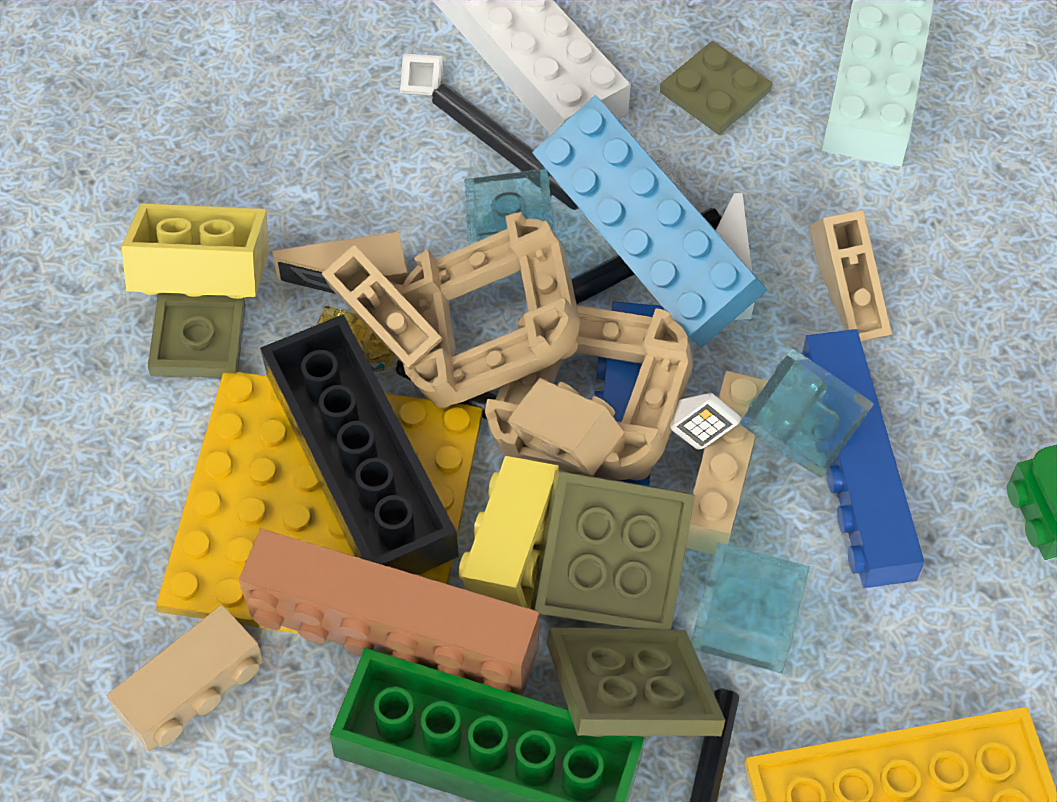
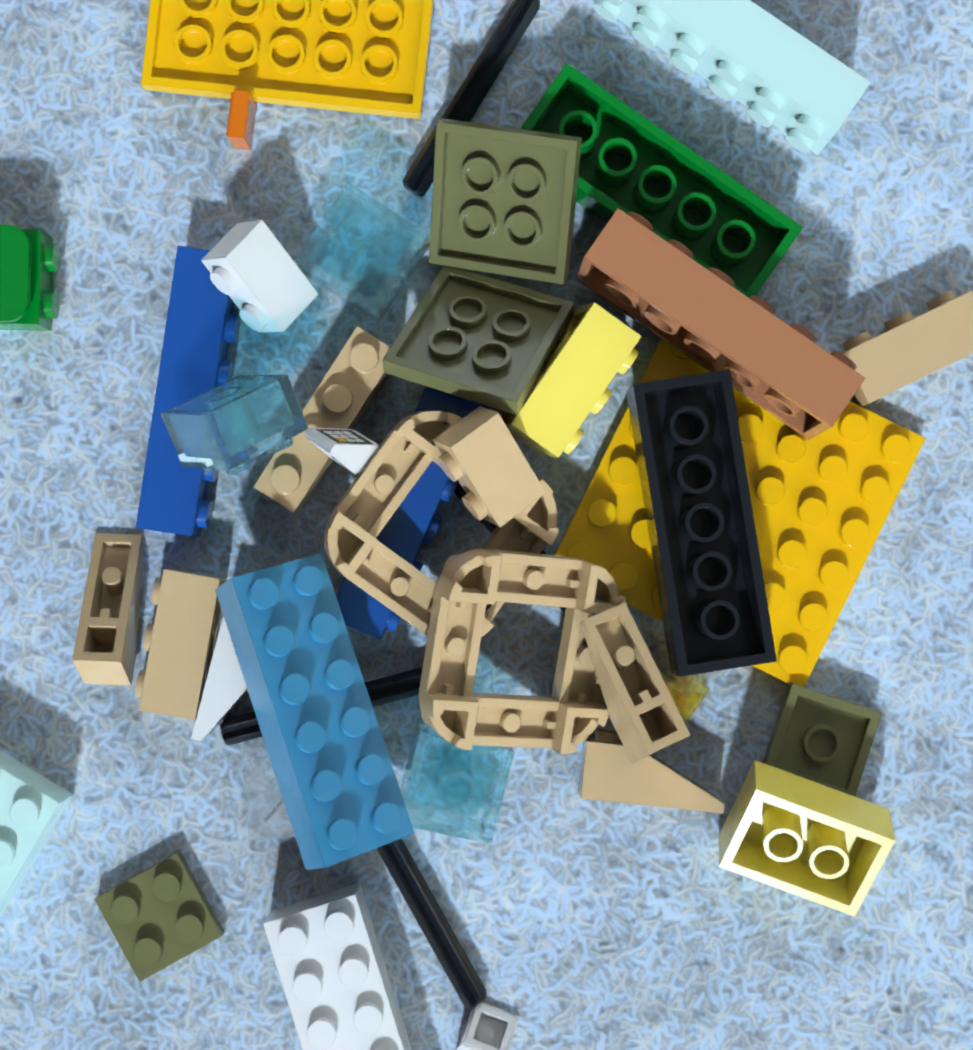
camera: 165 degrees left, 30 degrees up
none -> tan brick [135,569,227,720]
none -> white brick [201,220,318,333]
none -> orange tile [226,90,257,150]

